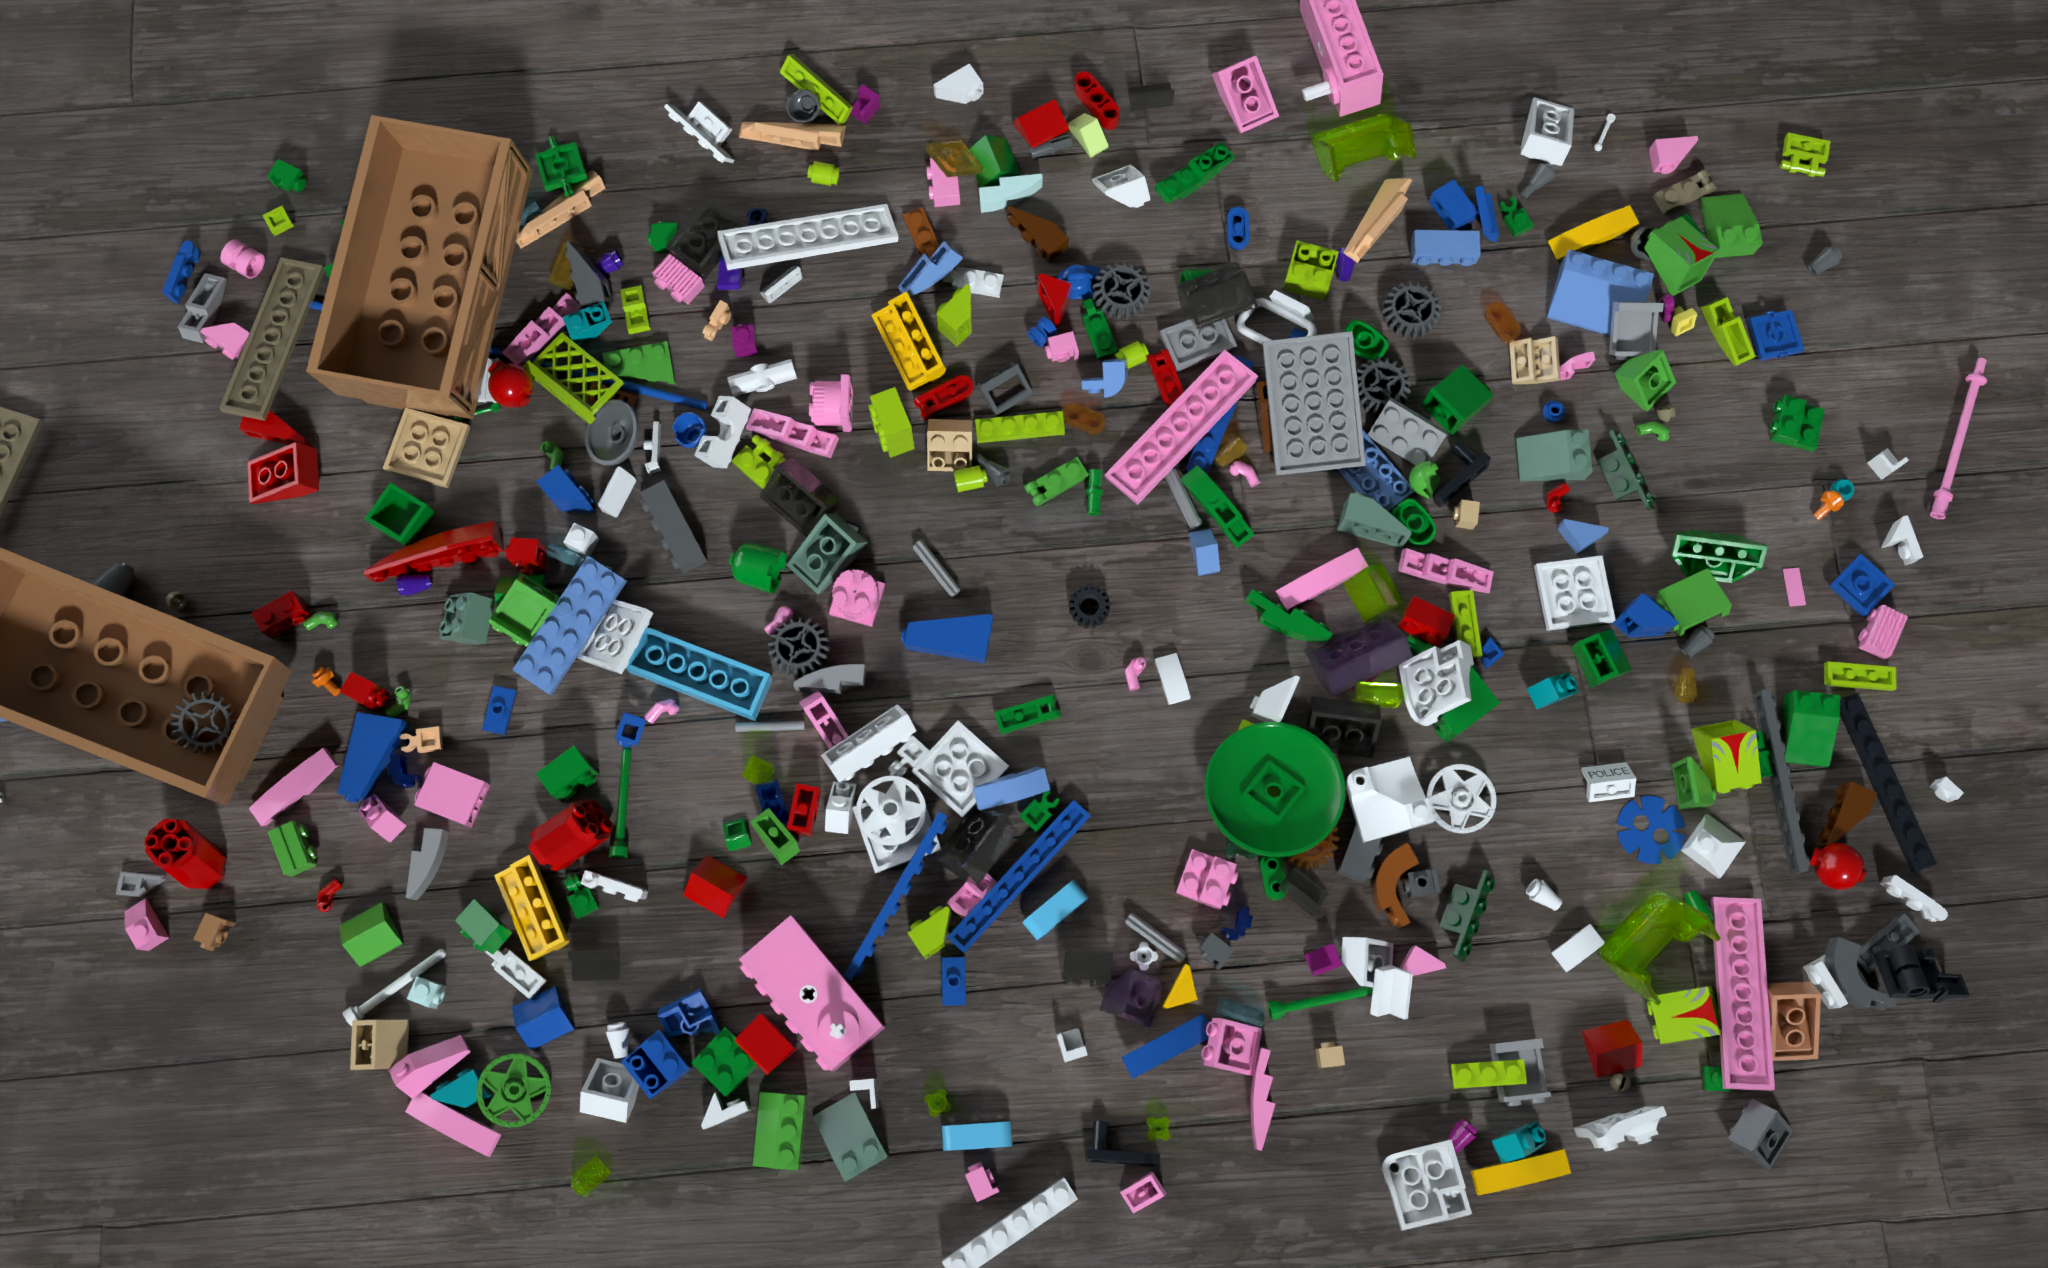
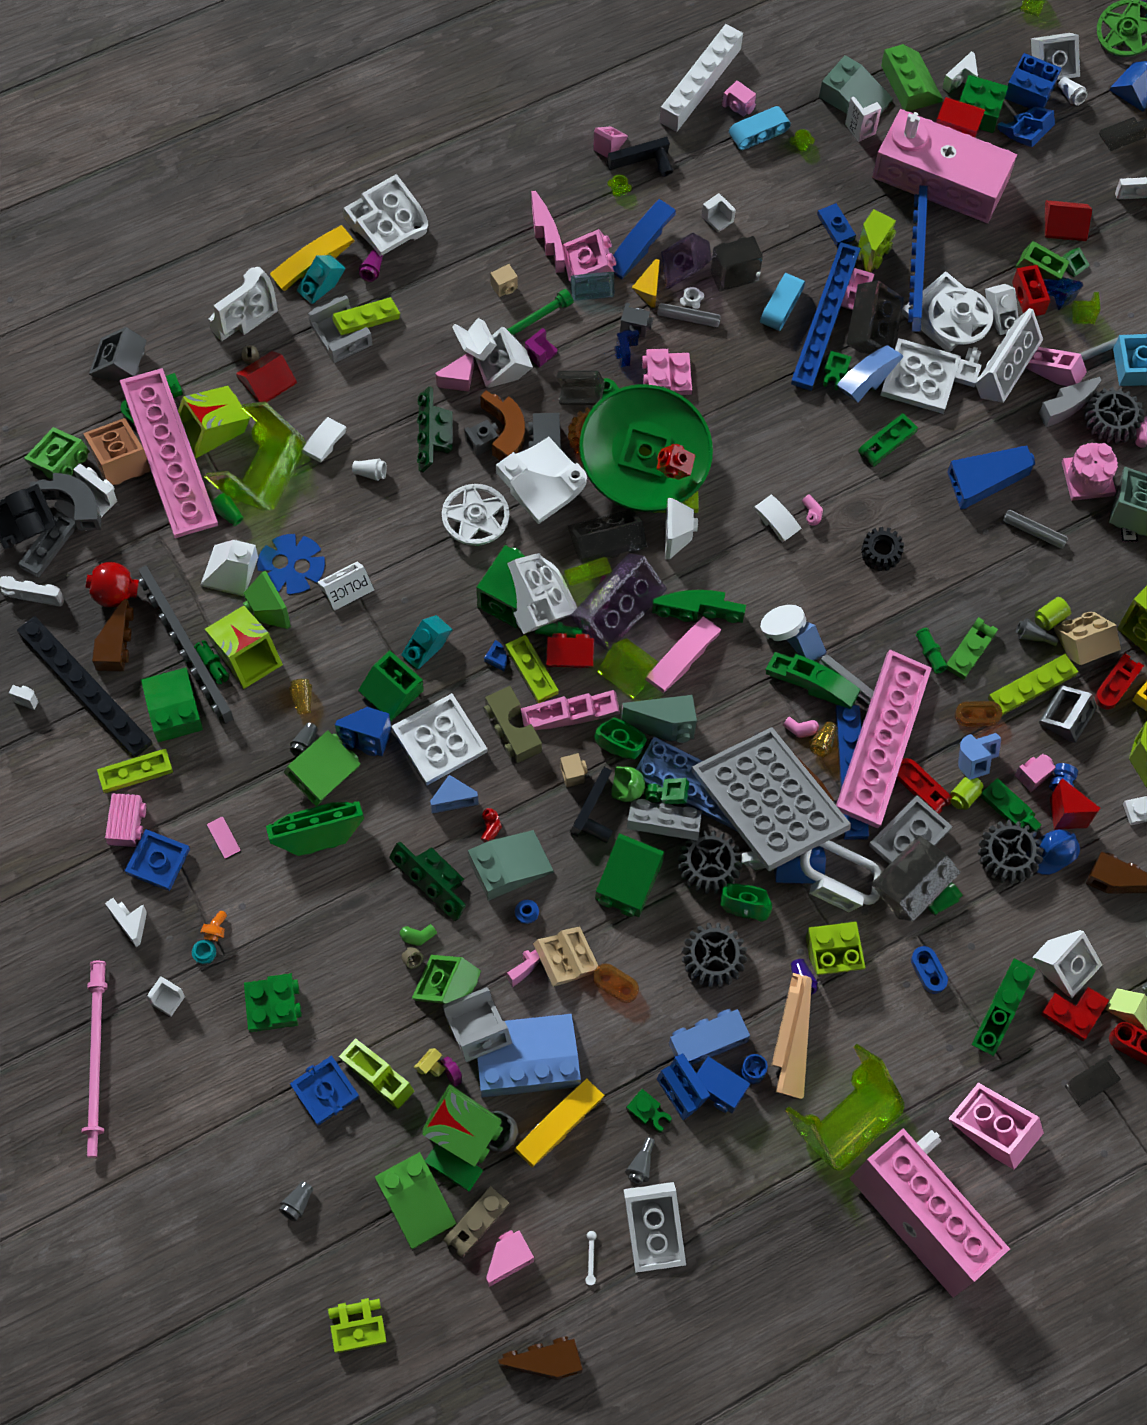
camera: 155 degrees right, 10 degrees down
none -> bright green plate [24,427,90,479]
none -> olive arch [483,686,542,763]
none -> reddish brown slope [498,1336,583,1380]
none -> green plate [644,778,689,804]
none -> red brick [657,444,695,480]
none -> blue wheel [741,1054,768,1084]
none -> white tile [760,605,806,641]
none -> red plate [1041,987,1109,1042]

